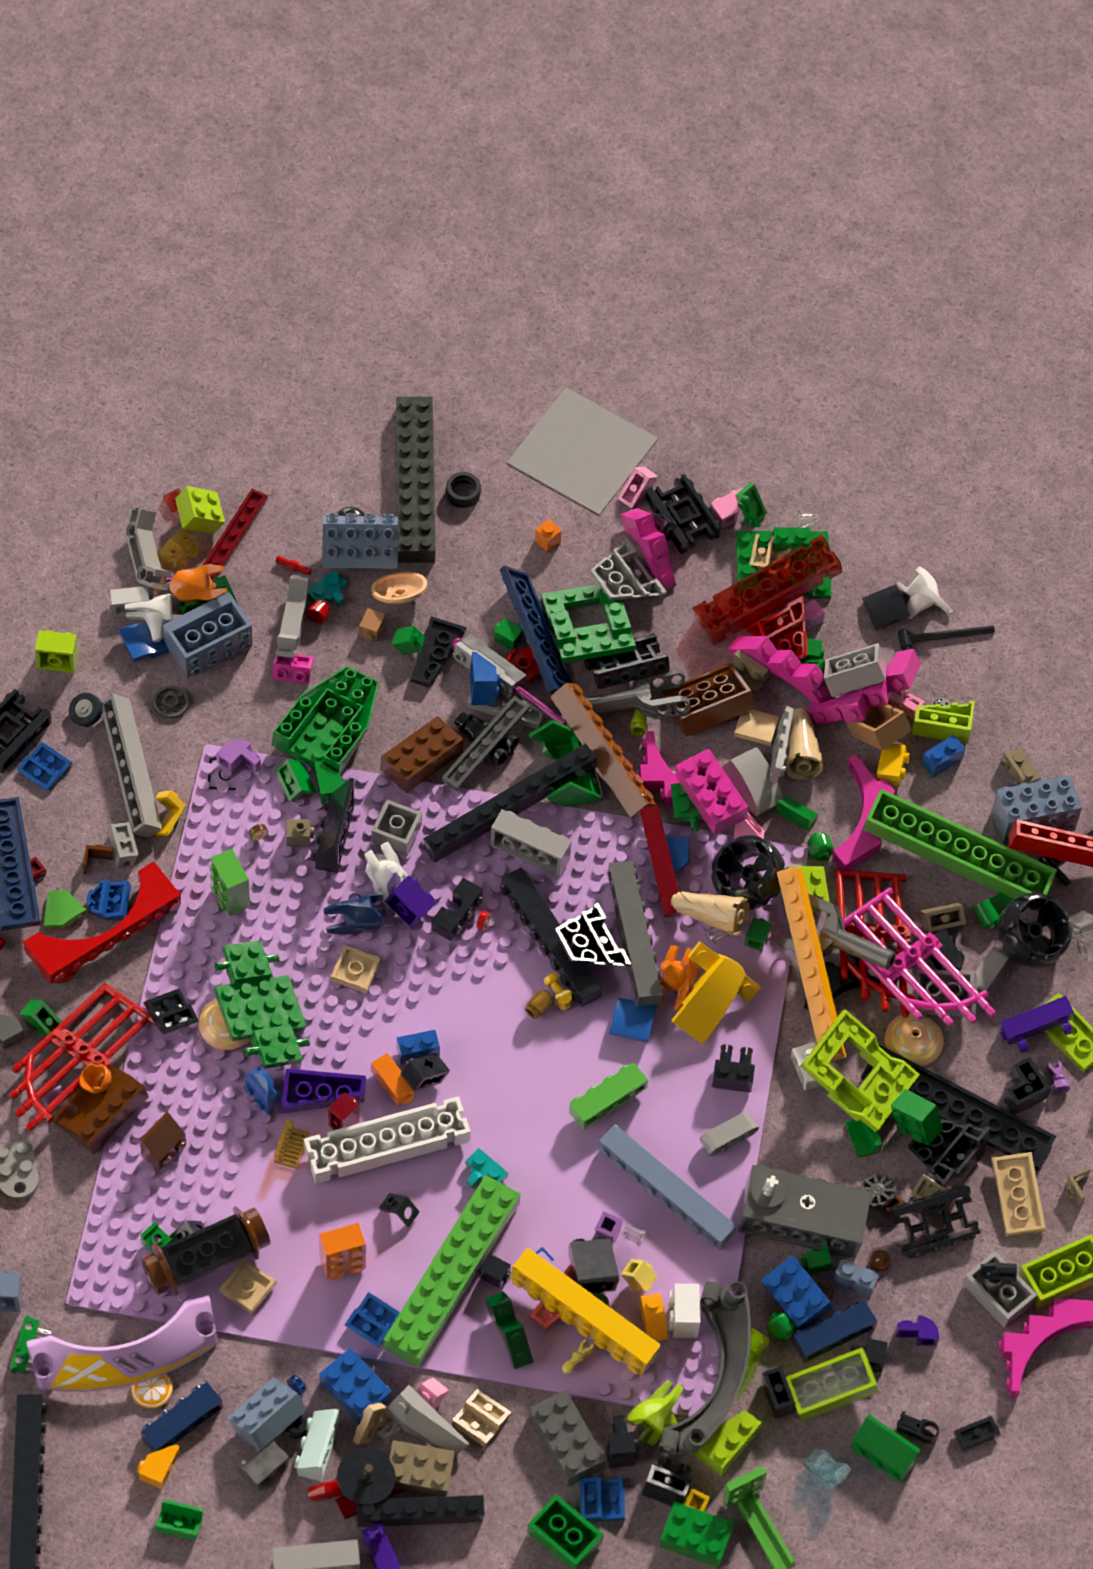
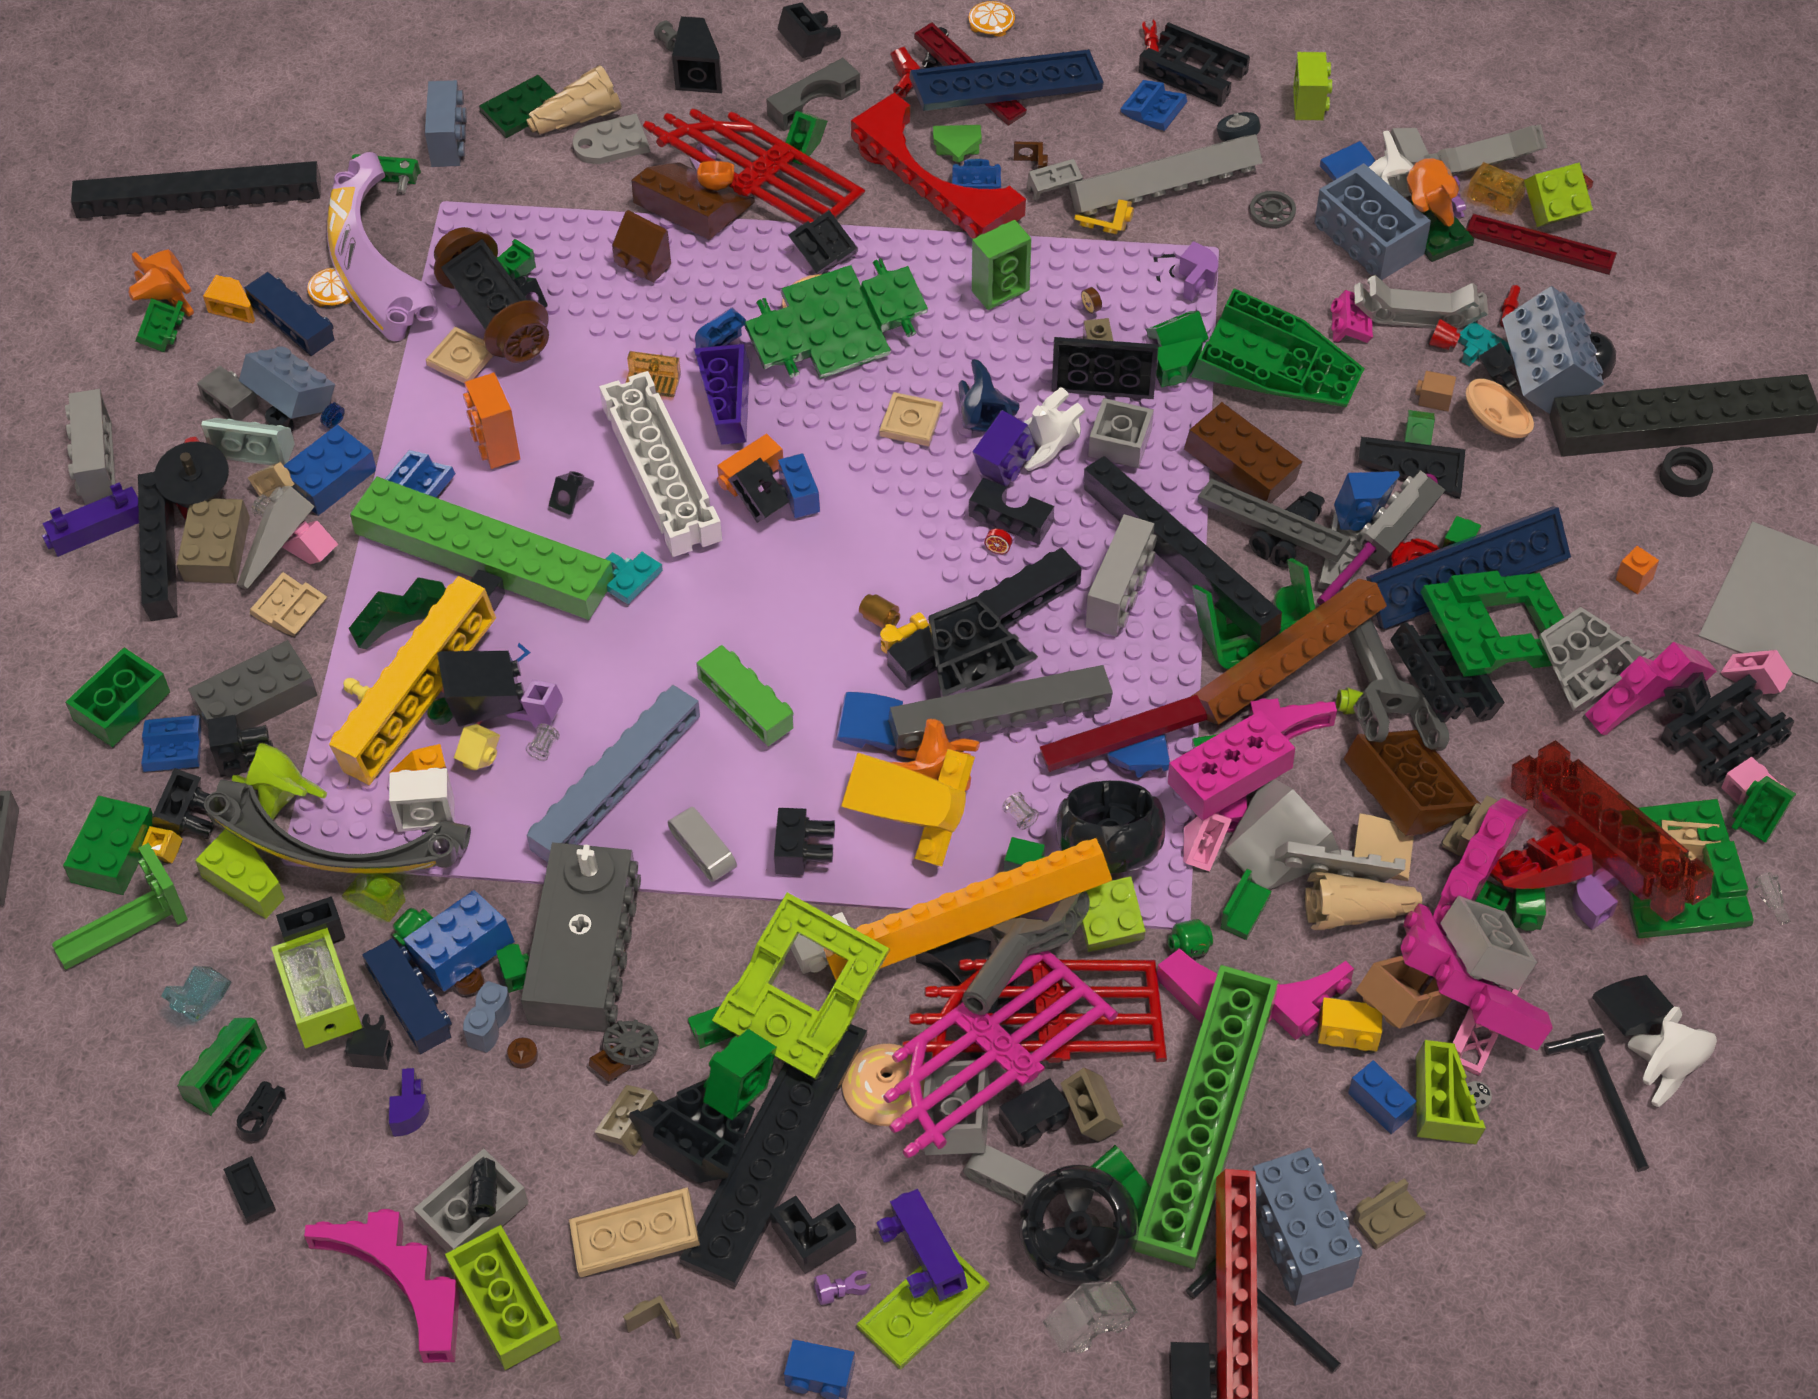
camera: 90 degrees right, 5 degrees down
dark red brick [328,1093,360,1130] -> none
tan cone [671,891,749,936] -> none
black fence [888,1185,981,1258] -> none
none -> orange piece [128,249,194,316]
none -> black brick [1479,342,1518,390]

